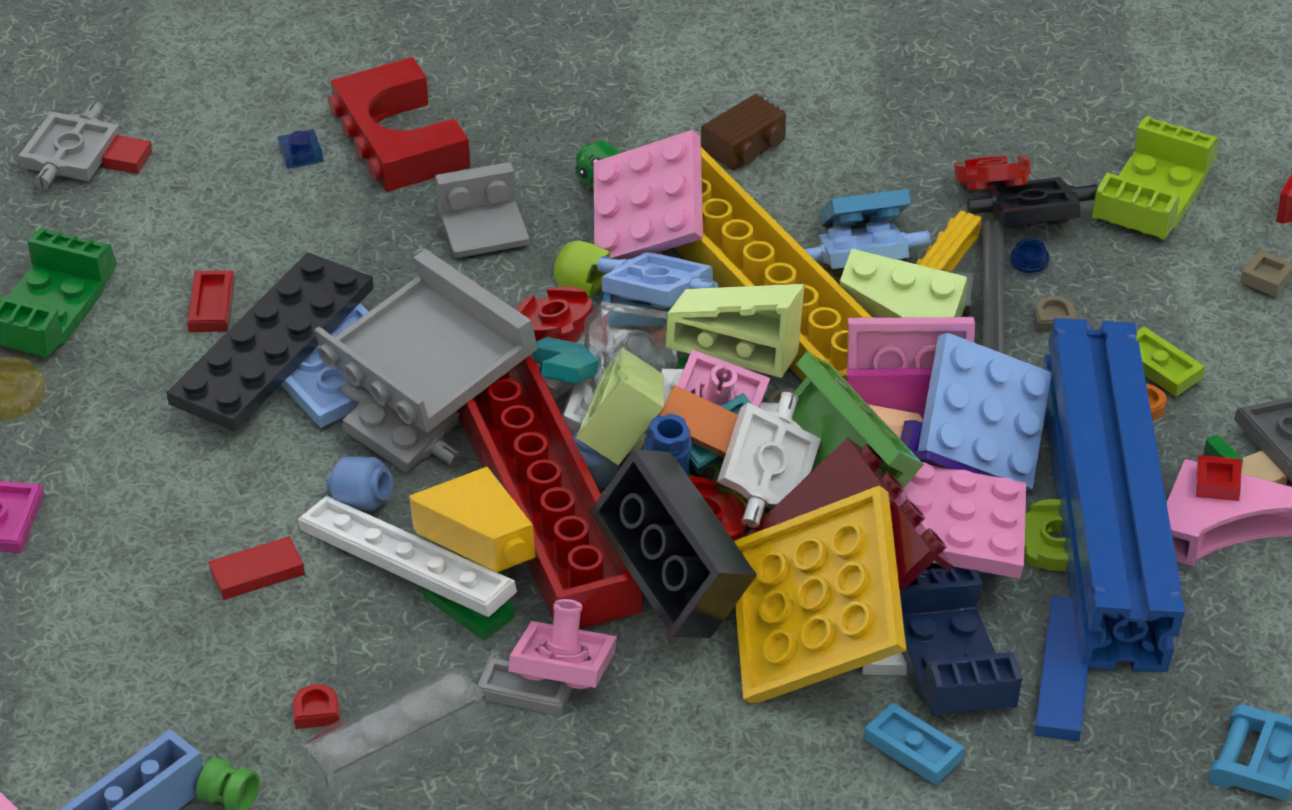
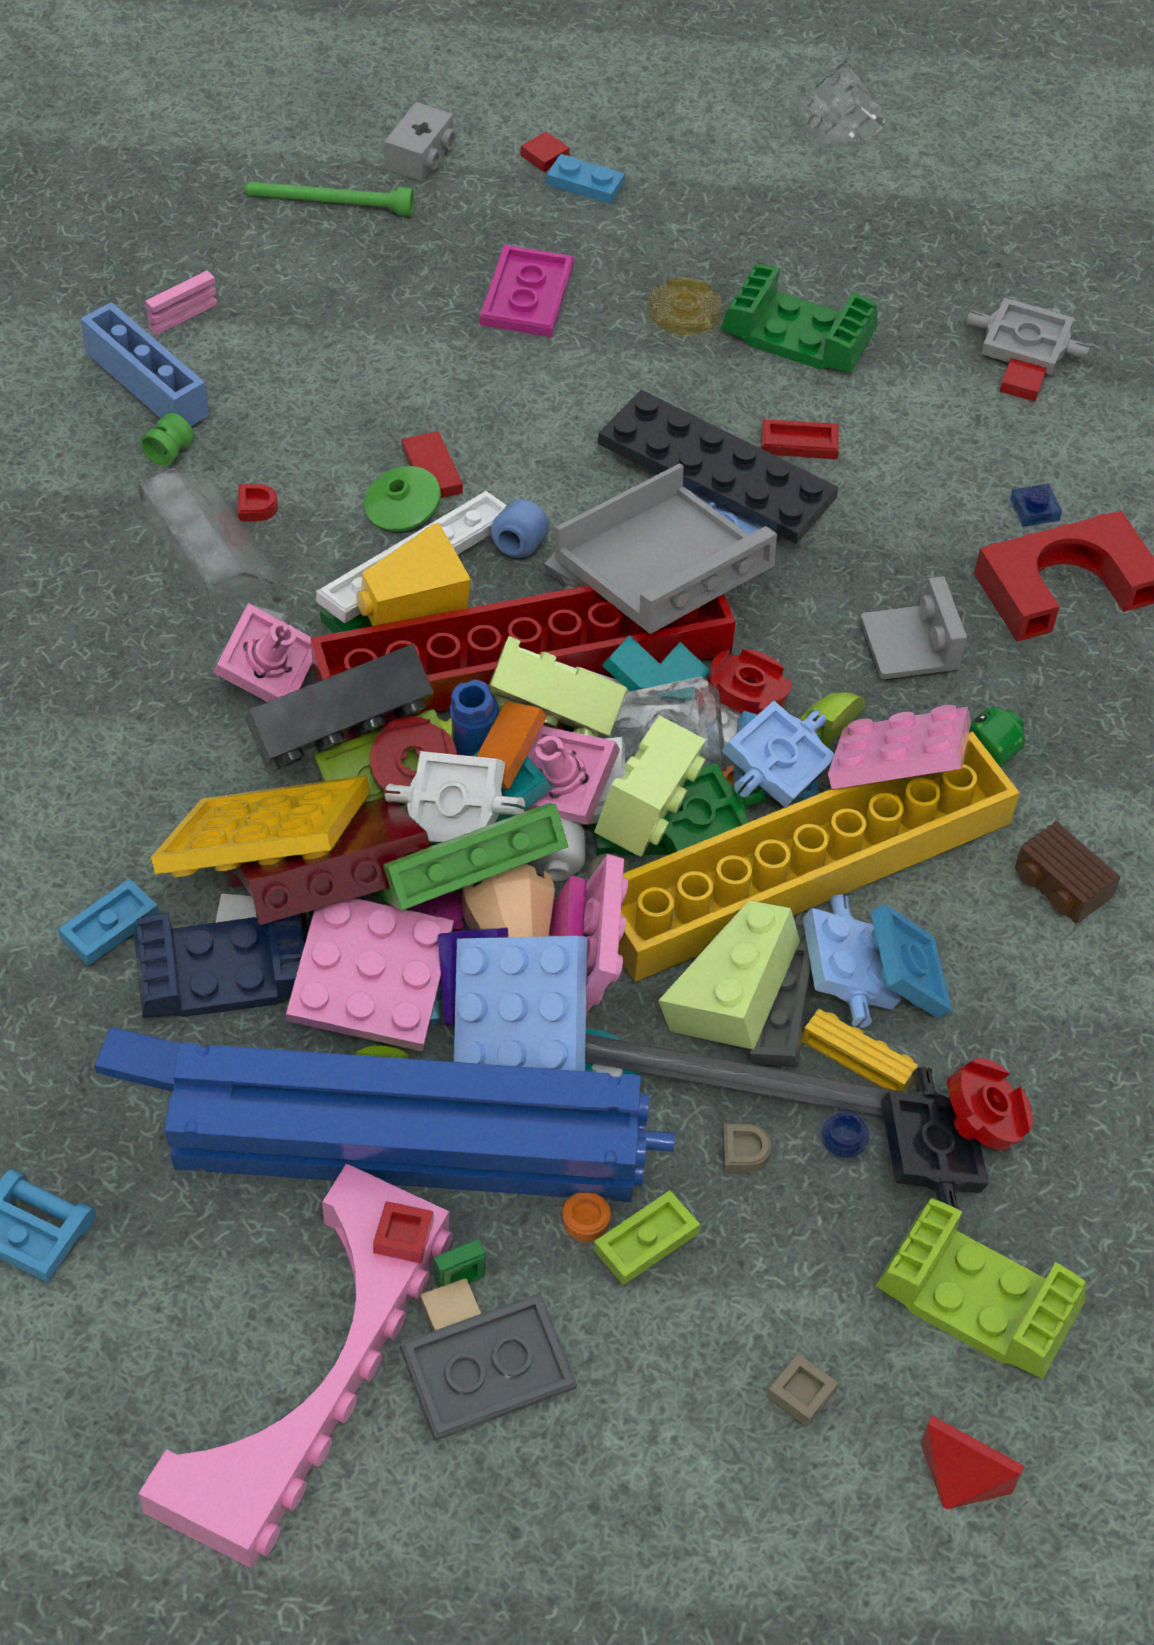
camera: 90 degrees right, 10 degrees up
none -> bright green dish [364,466,441,532]

